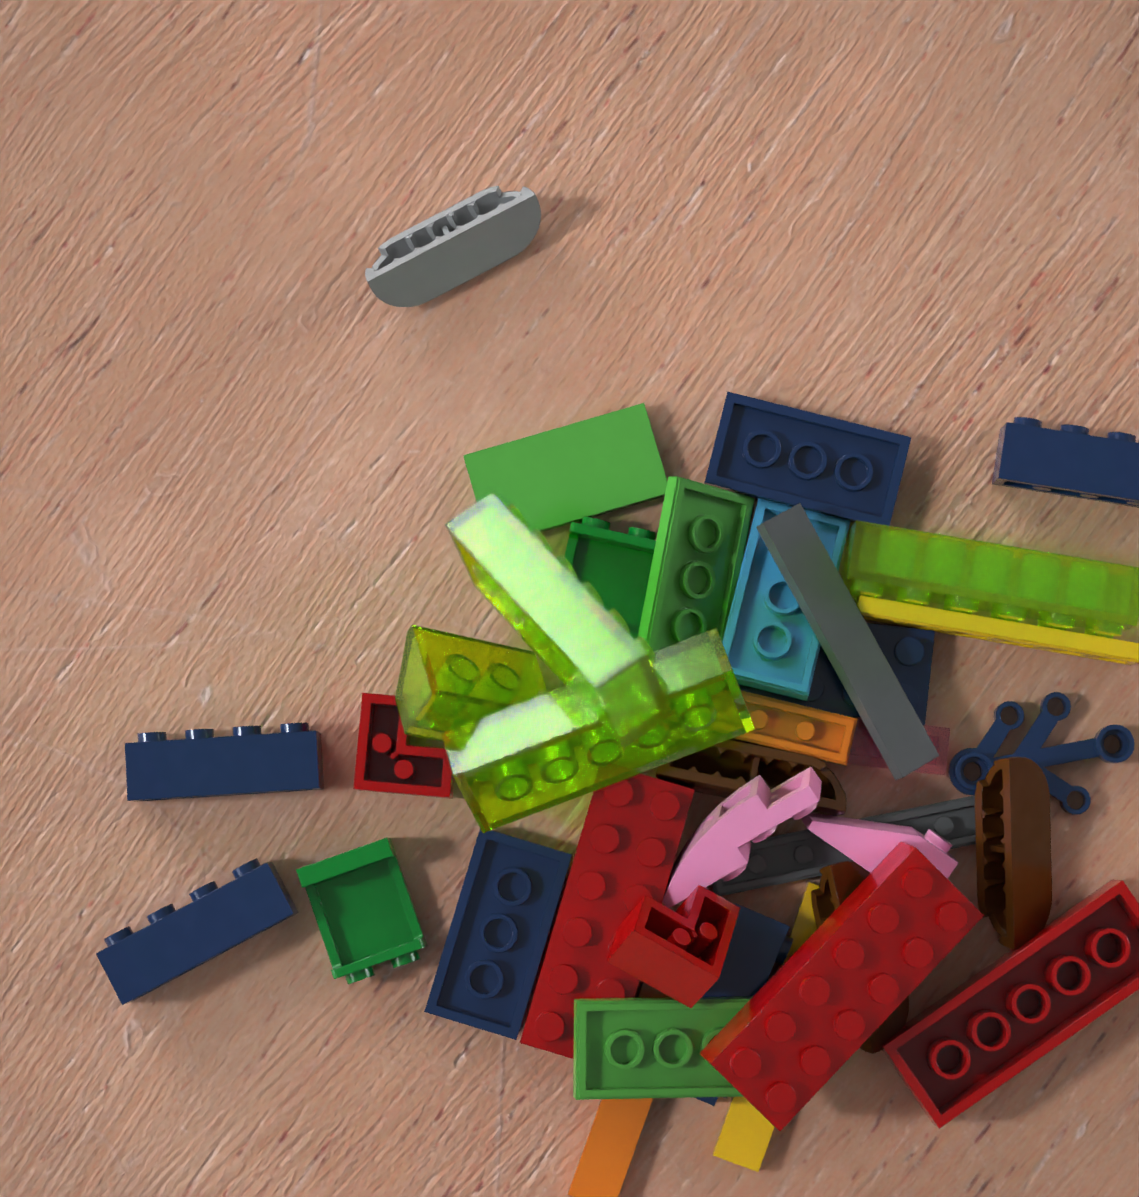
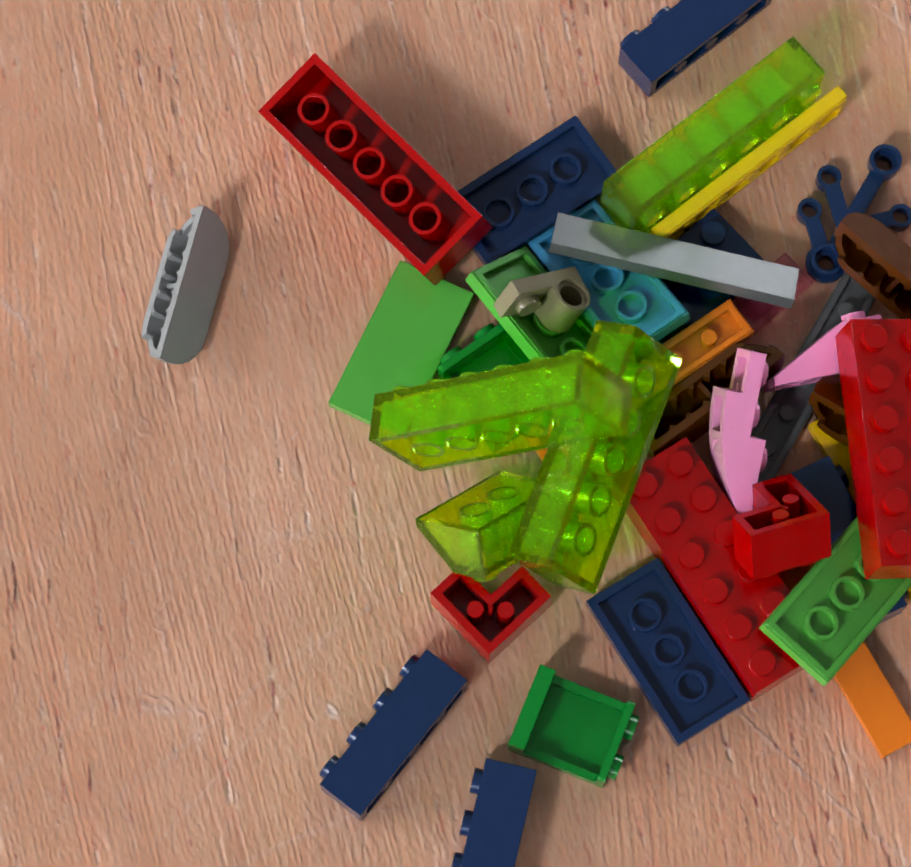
camera: 55 degrees left, 10 degrees down
none -> red brick [258,53,493,286]
none -> dark tan plate [493,266,590,333]

